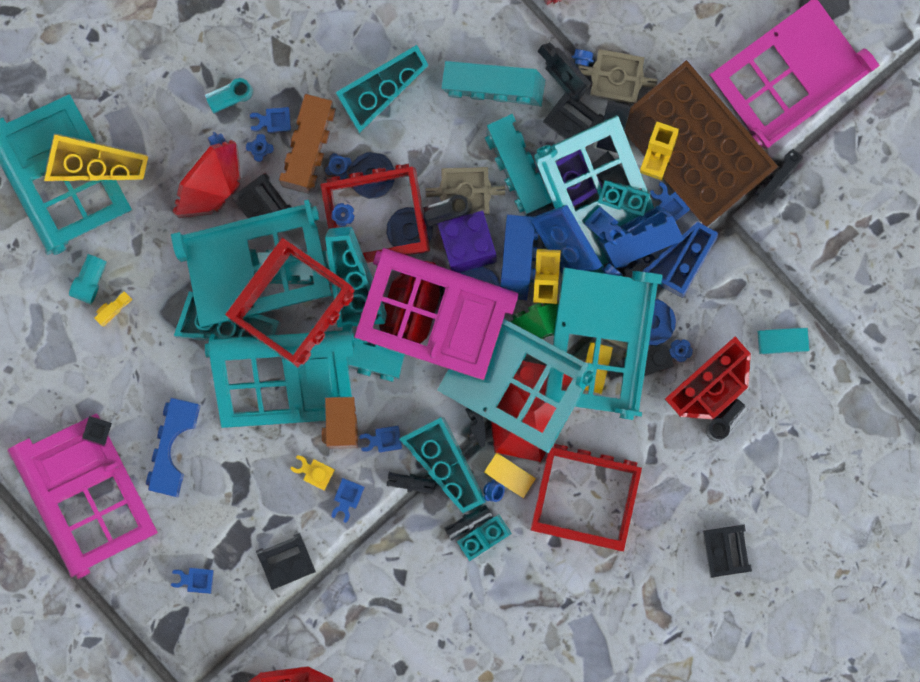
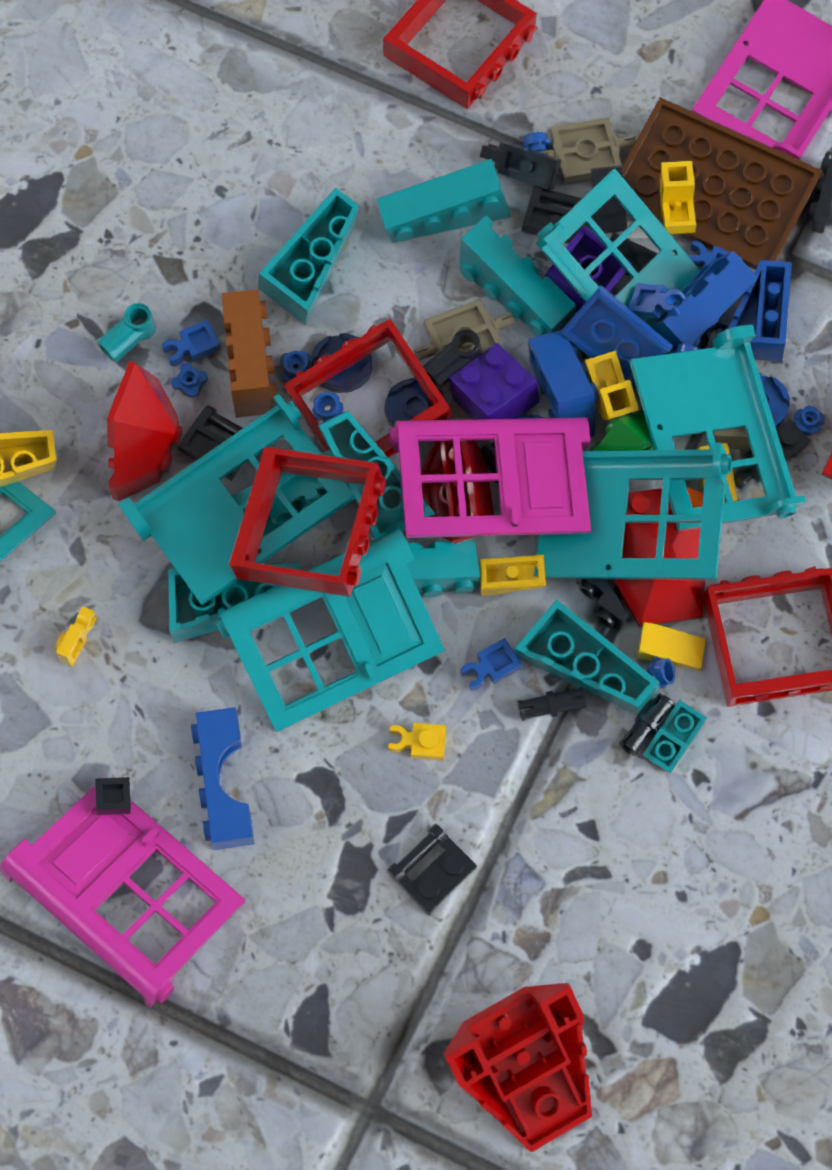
camera: 20 degrees left, 15 degrees down
teal piece [69,254,107,305] -> none
blue plate [171,568,214,594] -> none
dark orange wedge [322,397,358,449] -> none
blue plate [332,478,365,523] -> none
teal slope [598,180,651,216] -> none
none -> yellow slope [479,555,546,596]

